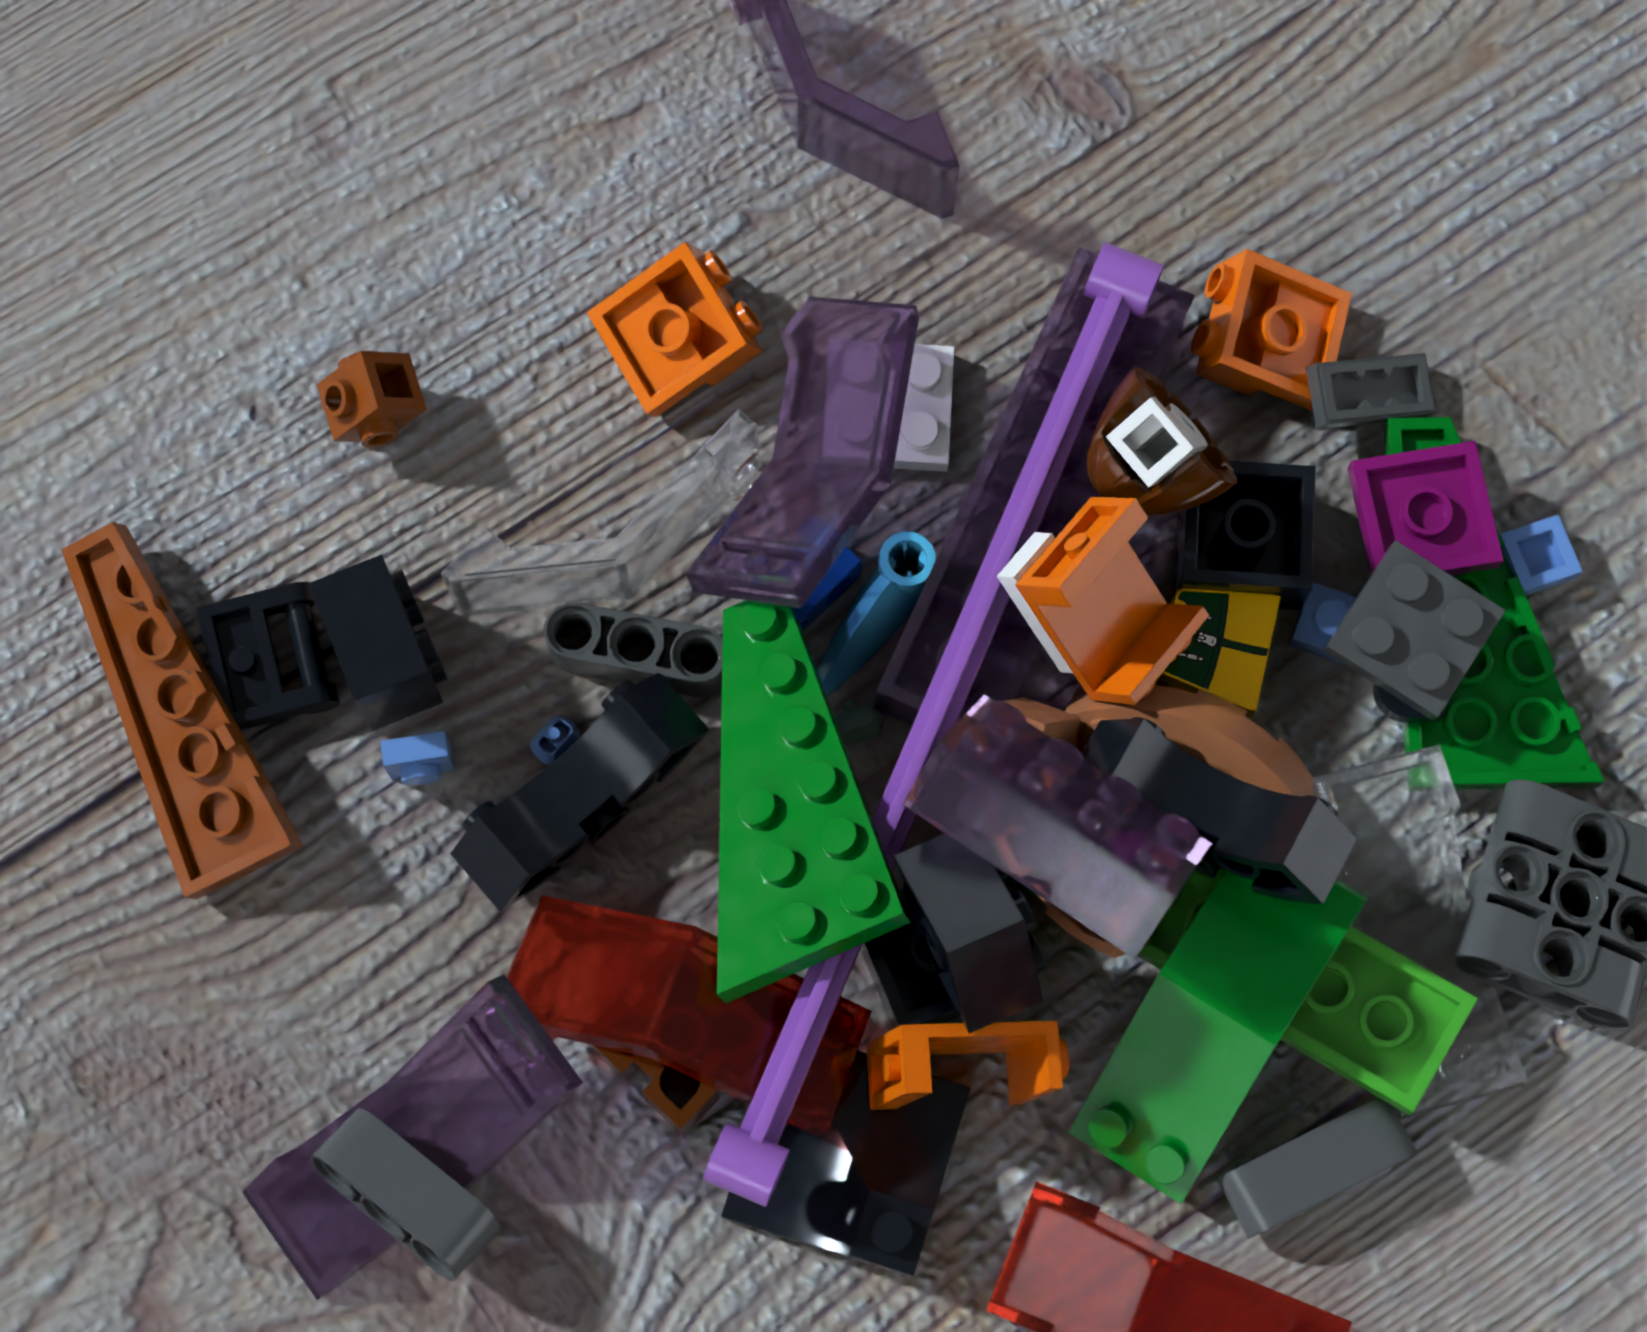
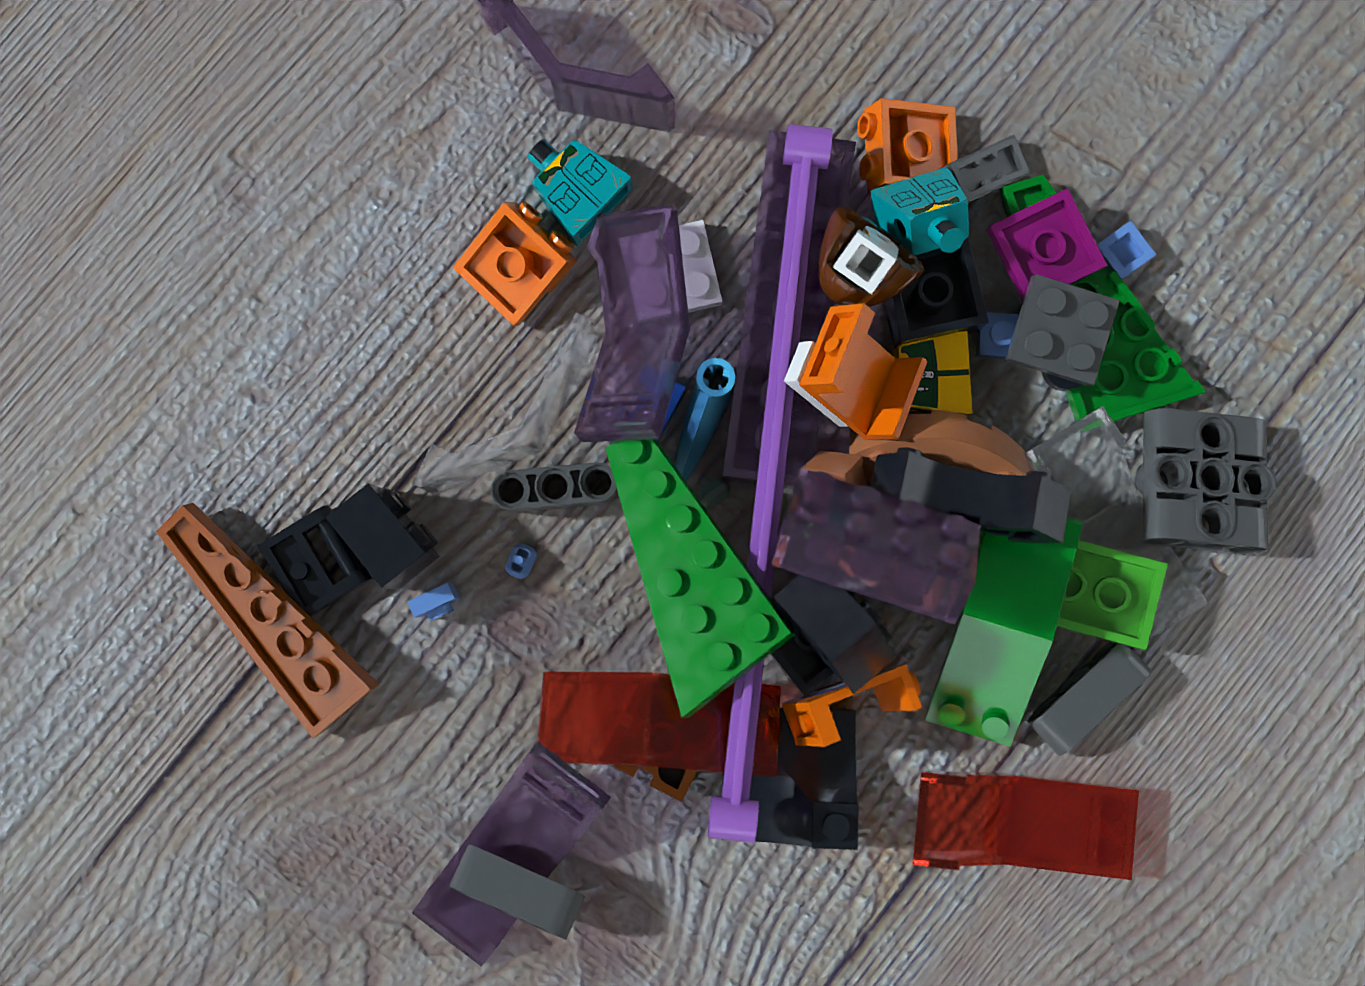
camera: 15 degrees left, 10 degrees up
dark orange brick [317,351,427,448] -> none
black brick [450,673,710,912] -> none
none -> teal torso [527,139,633,246]
none -> teal torso [871,167,969,255]

